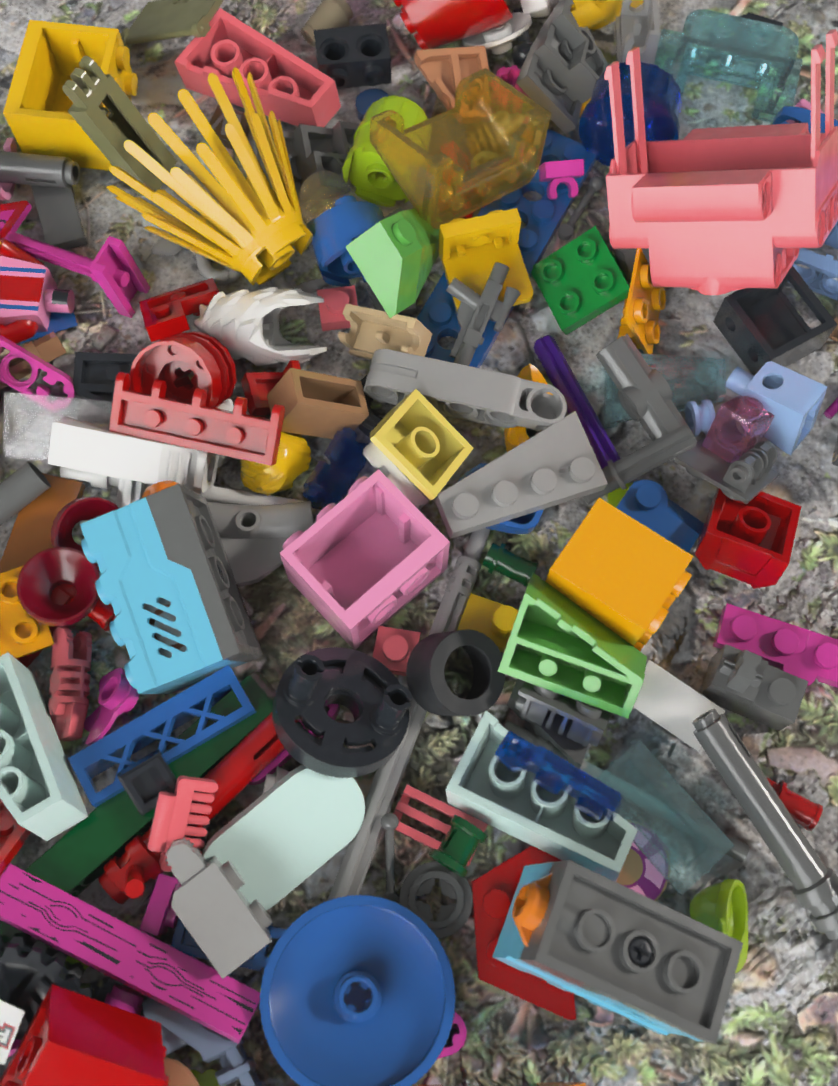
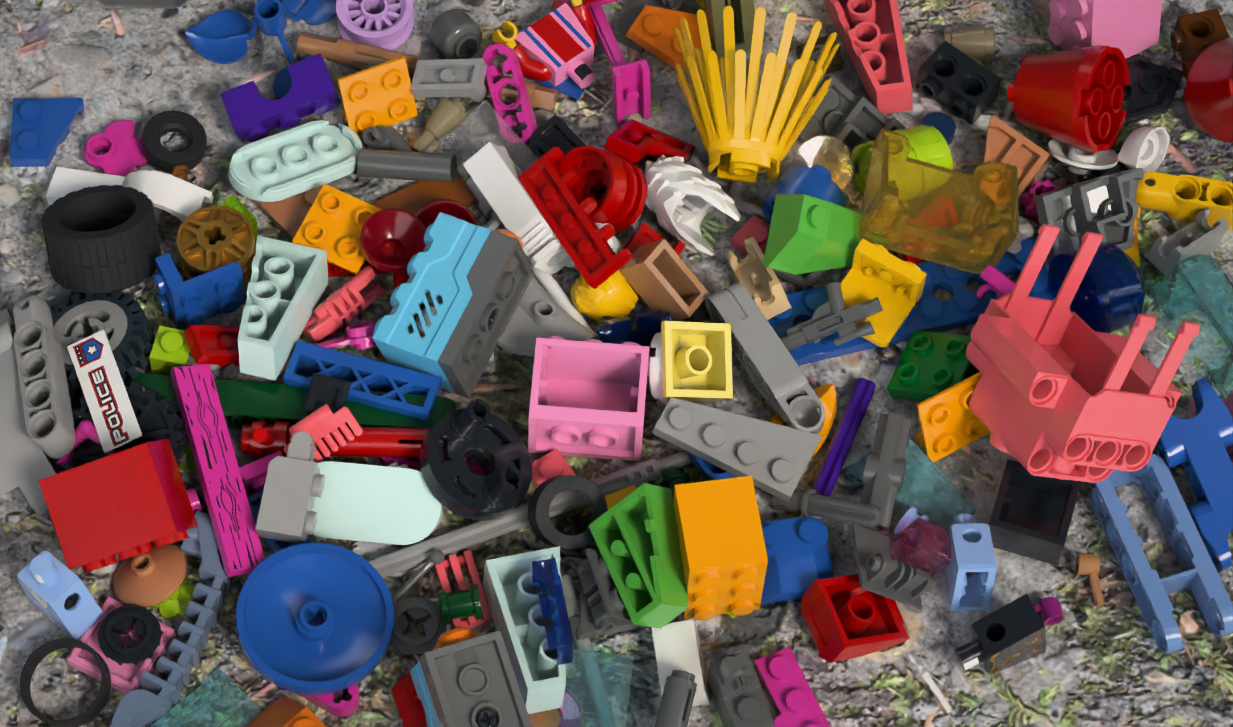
camera: 45 degrees right, 10 degrees down
none -> orange wing [625,5,702,72]

